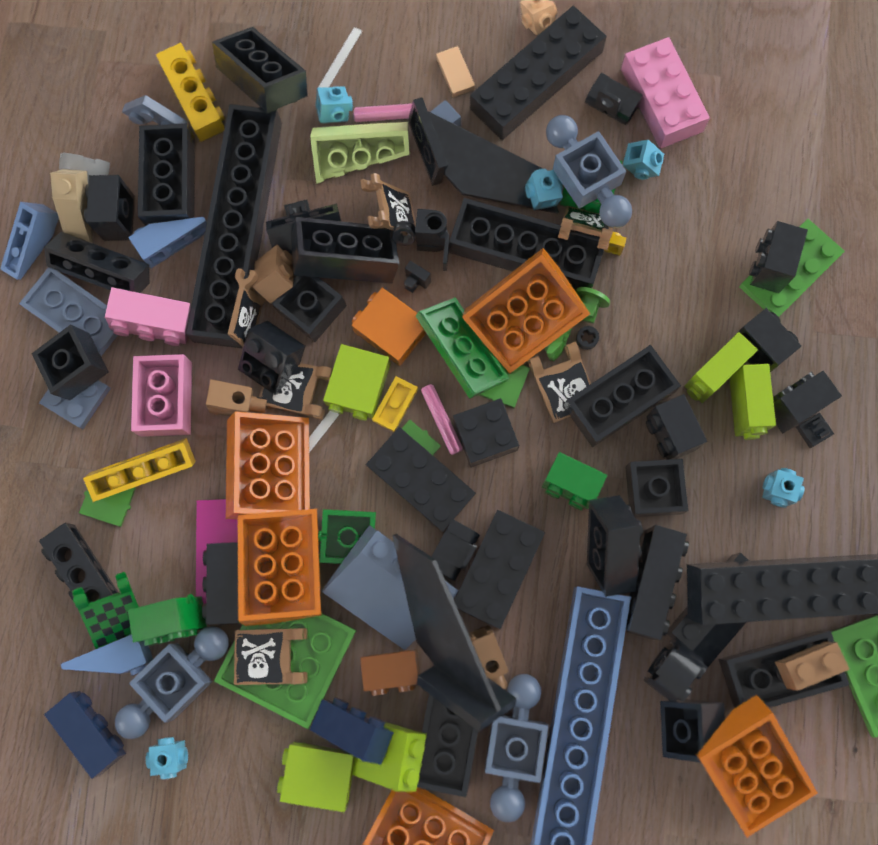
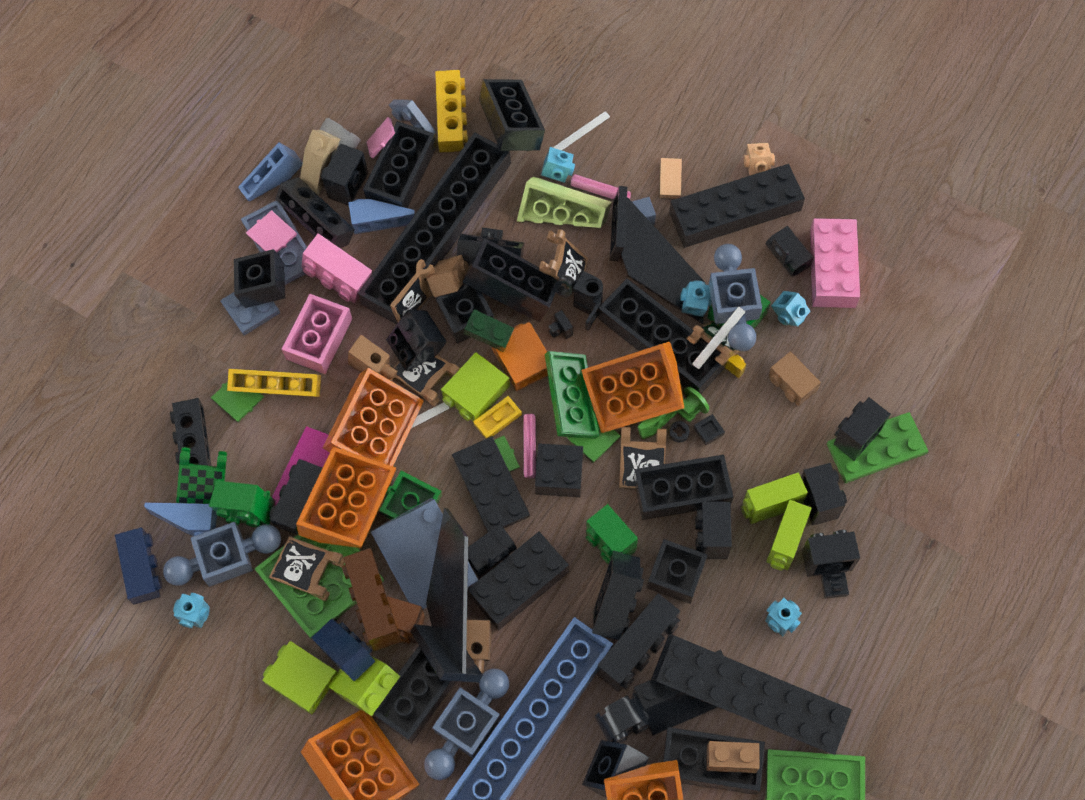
camera: 20 degrees right, 10 degrees down
none -> bright pink piece [246,210,297,252]
none -> reddish brown wedge [341,548,402,651]
none -> bright pink piece [367,117,395,158]
none -> dark green brick [464,310,514,352]
none -> white sticker [692,307,745,369]
none -> black plate [694,414,725,445]
none -> medium nougat brick [768,351,821,406]

